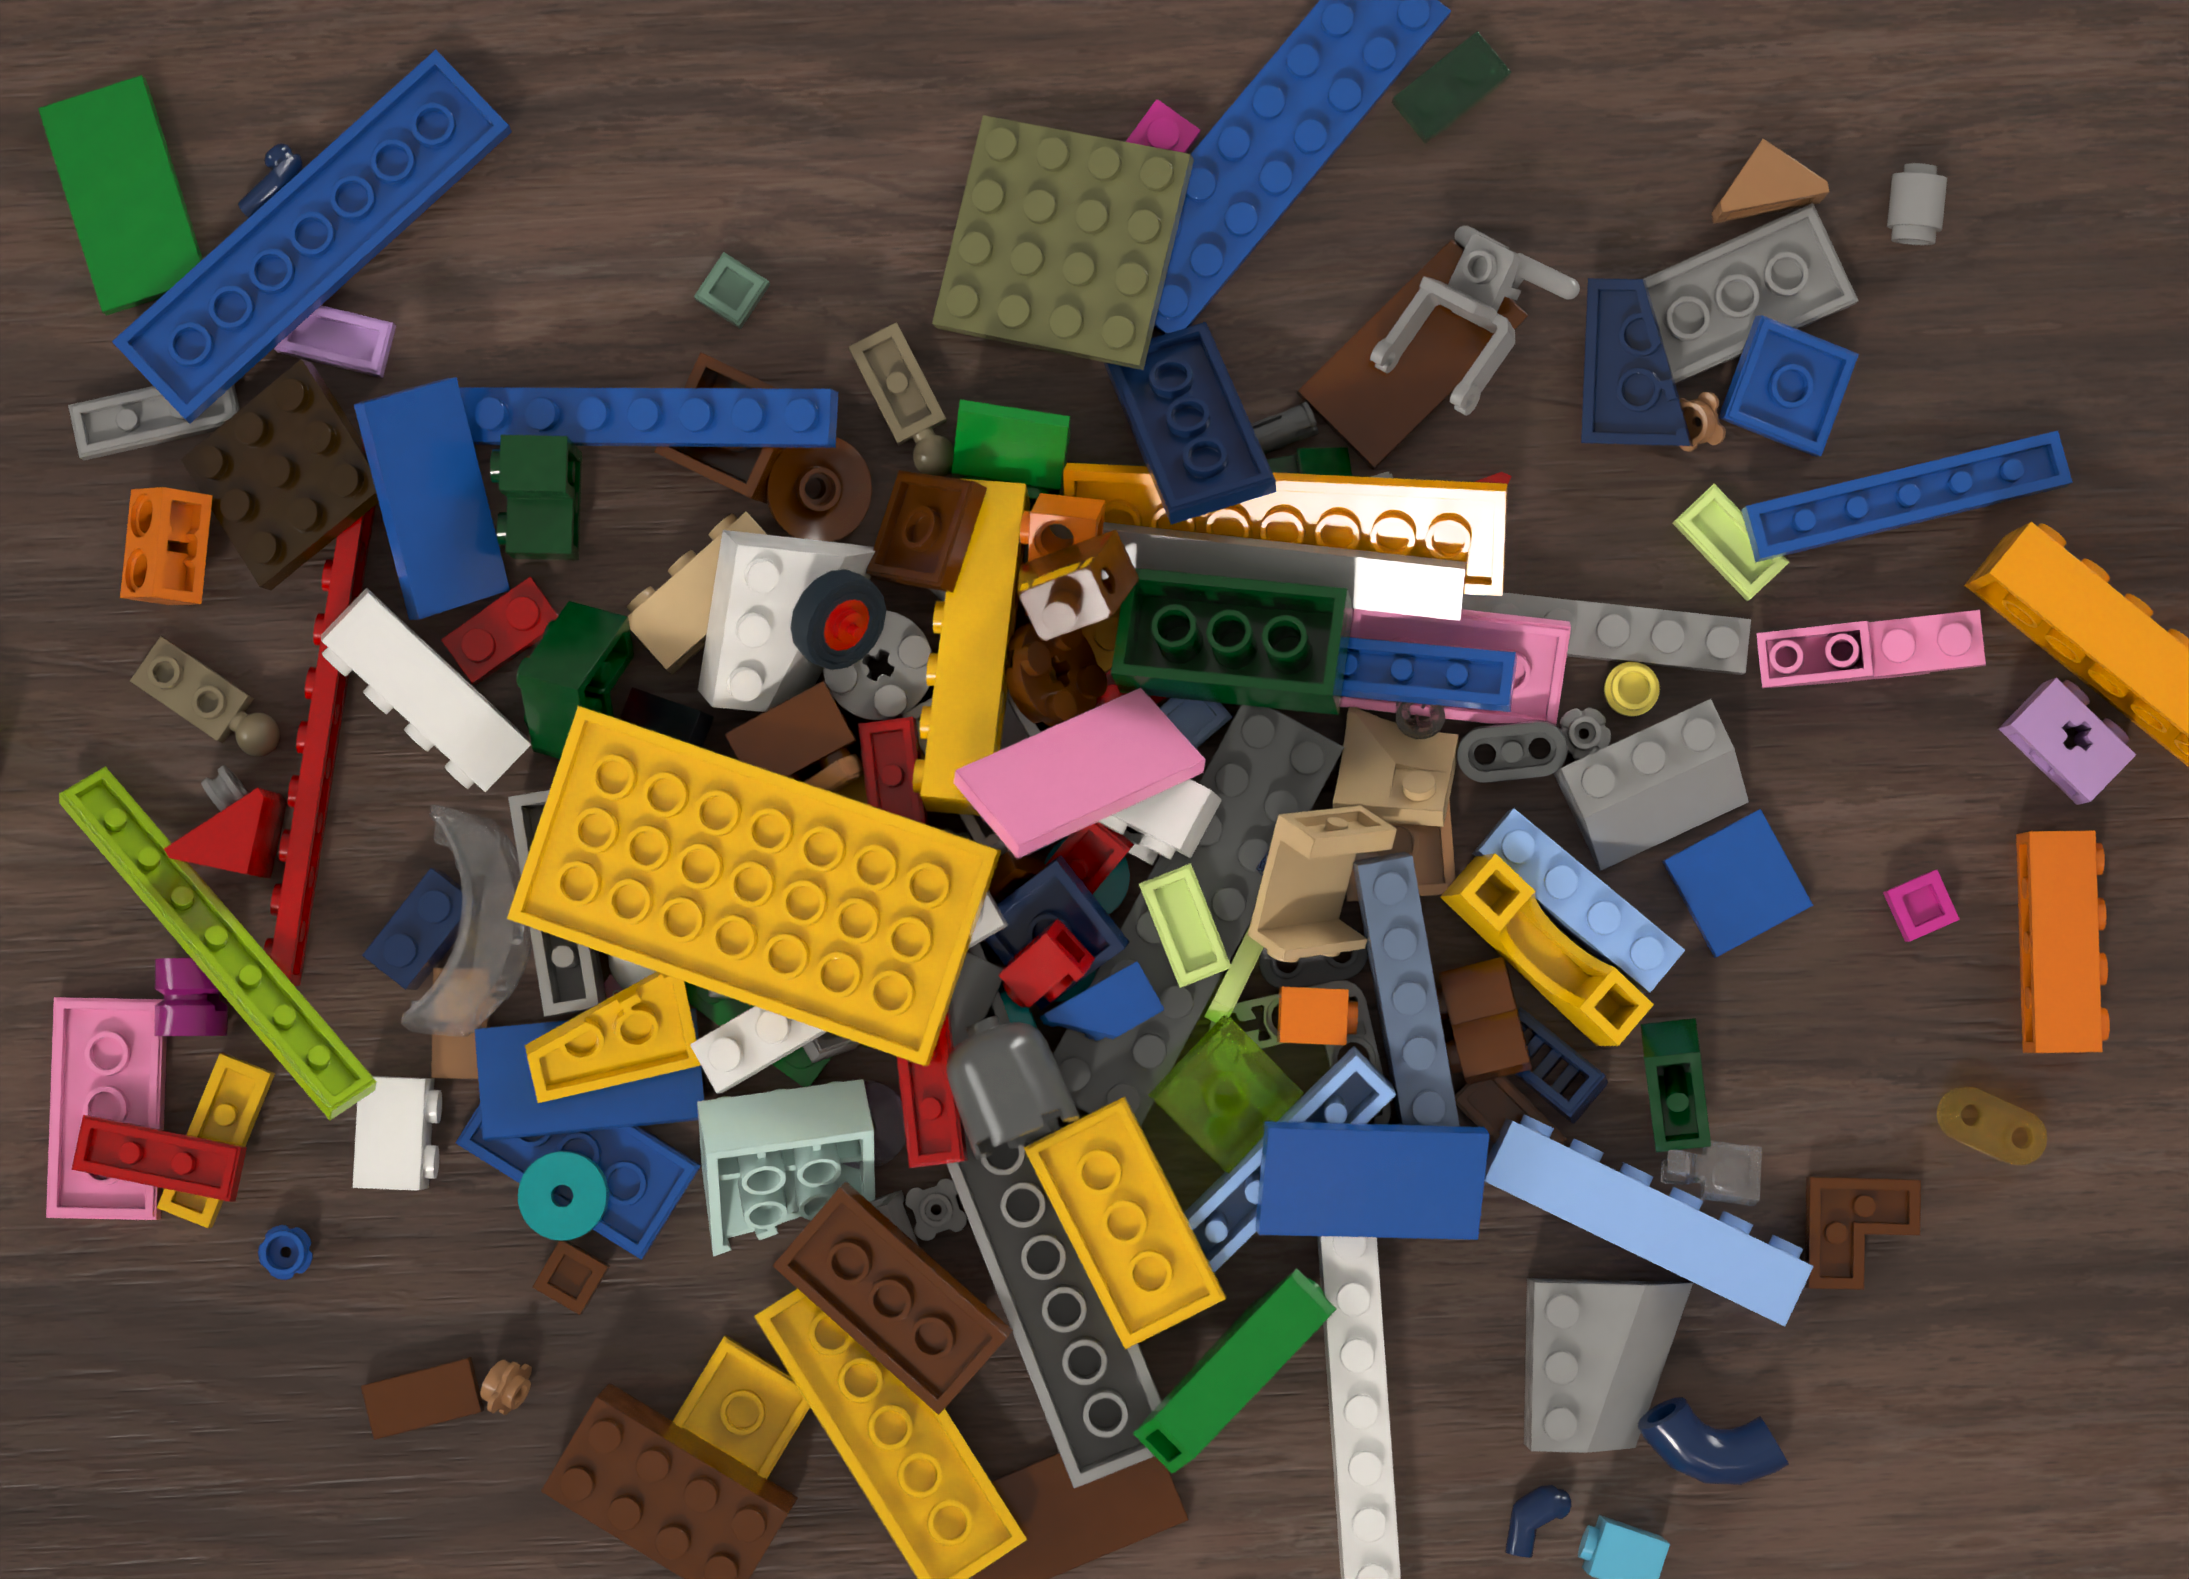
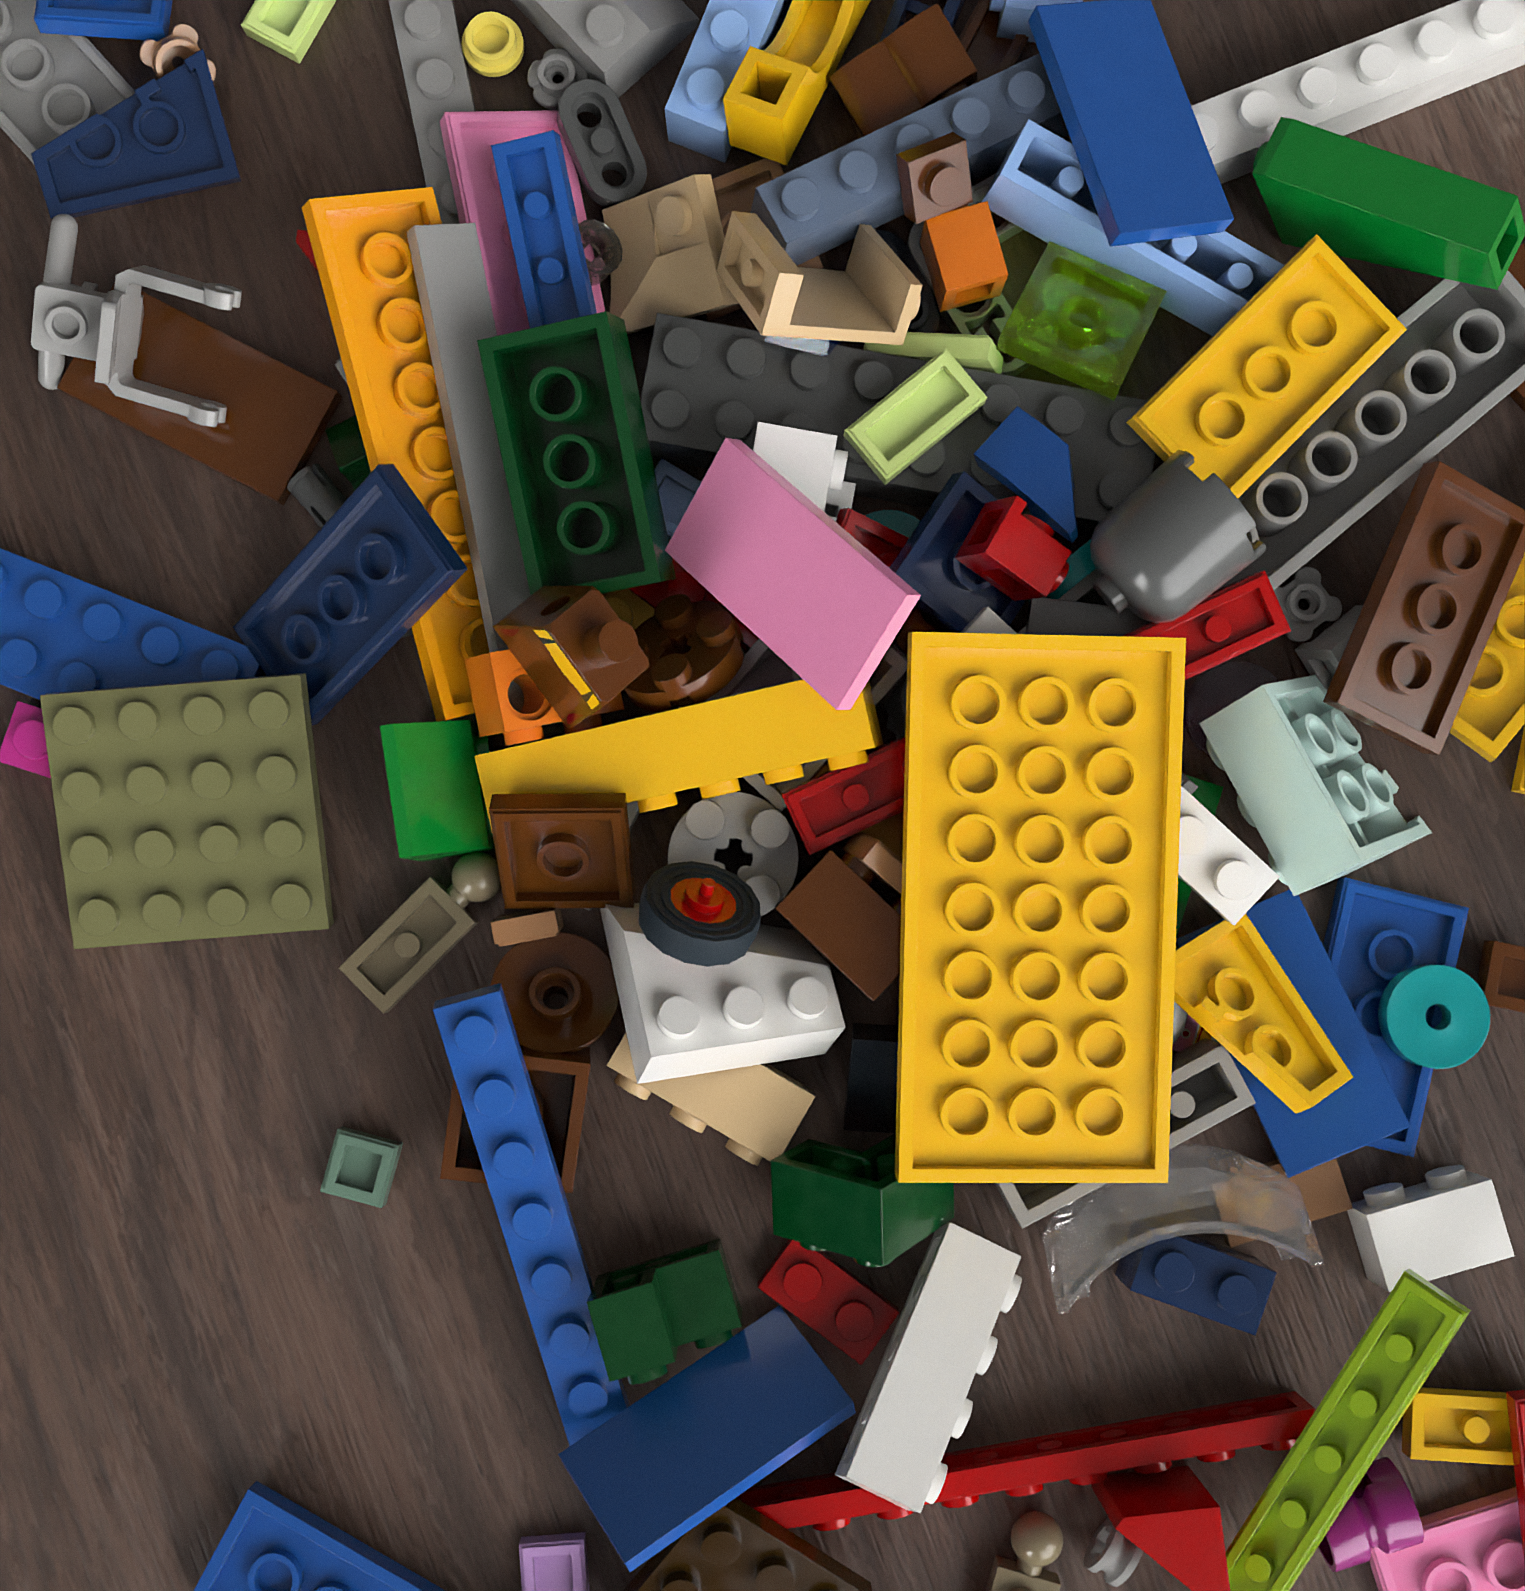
camera: 110 degrees left, 0 degrees up
none -> medium nougat tile [490,908,564,947]
none -> plate [896,132,973,224]

